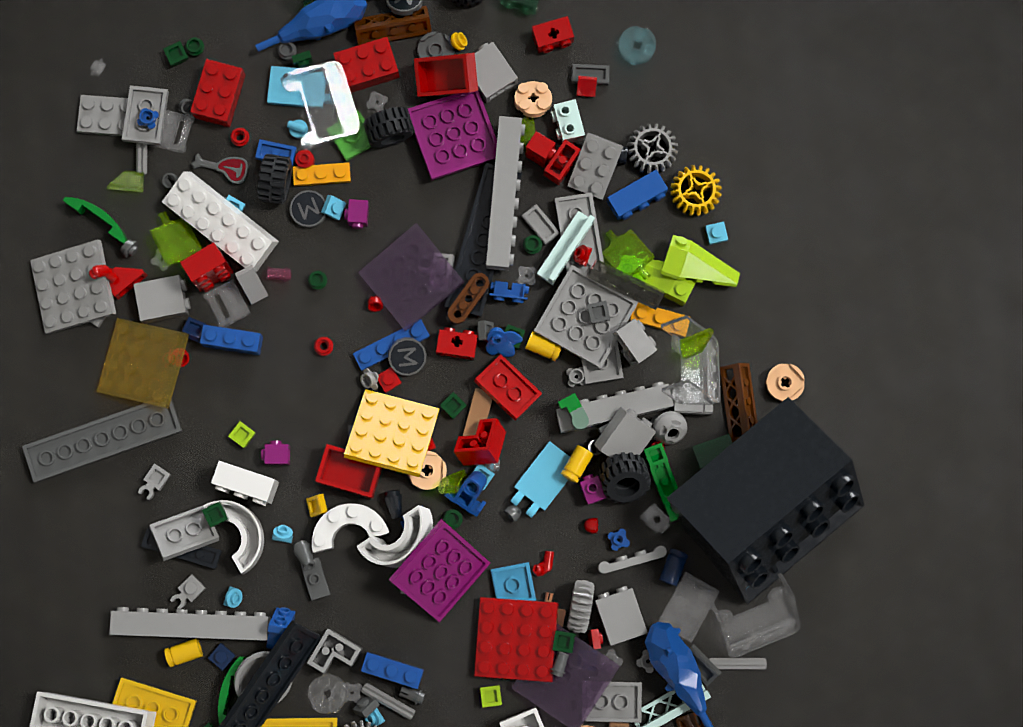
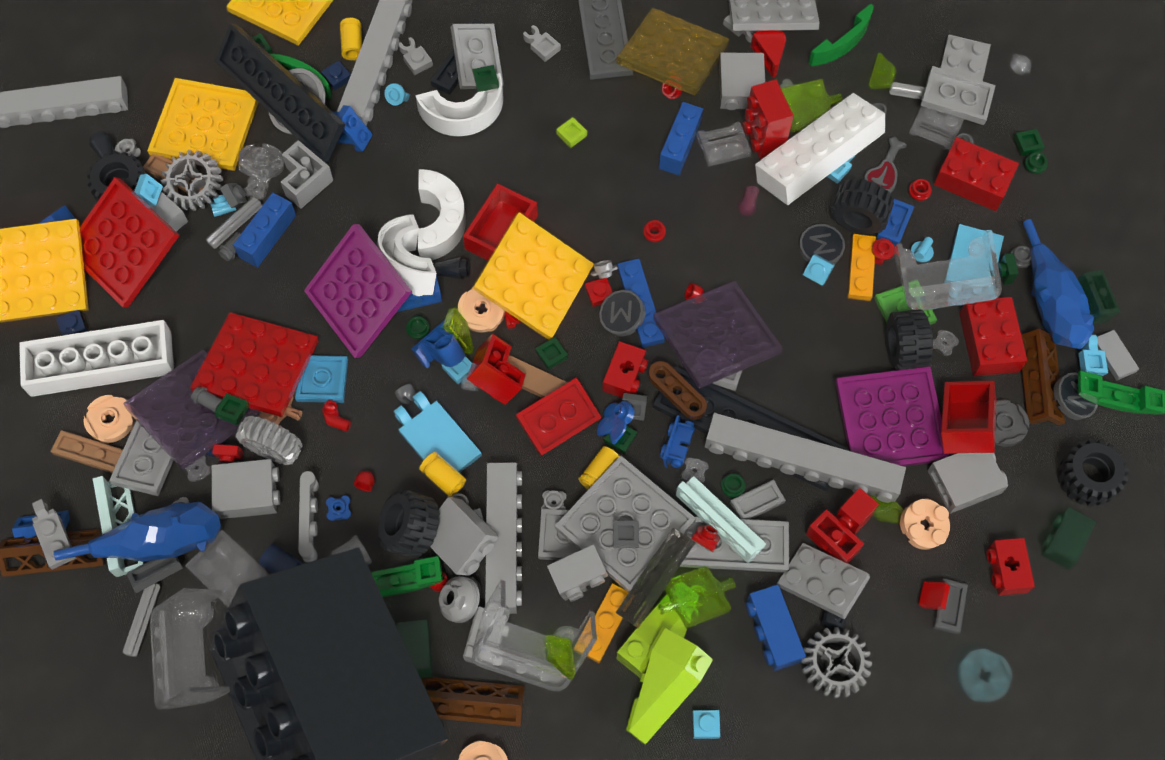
camera: 105 degrees right, 15 degrees down
red arm [89,264,118,283] -> none
dark grey plate [121,239,138,258] -> none
blue plate [137,108,159,129] -> none
dark blue plate [181,317,207,342] -> none
white brick [211,461,279,506] -> none
light grey tile [235,265,268,304] -> none
magenta brick [261,441,290,465] -> none
medium azure plate [272,525,293,543] -> none
dark grey cone [293,540,315,570] -> none
dark grey plate [300,557,331,601] -> none
yellow tile [306,494,328,517] -> none
dark green plate [308,271,327,290] -> none
magenta brick [344,199,369,229] -> none
yellow plate [450,32,467,51] -> none
lime plate [480,685,502,708] -> none
light aqua brick [551,99,585,143] -> none
leg [557,393,589,431] -> none
magenta brick [579,474,606,505] -> none
yellow gear [670,165,722,216] -> none

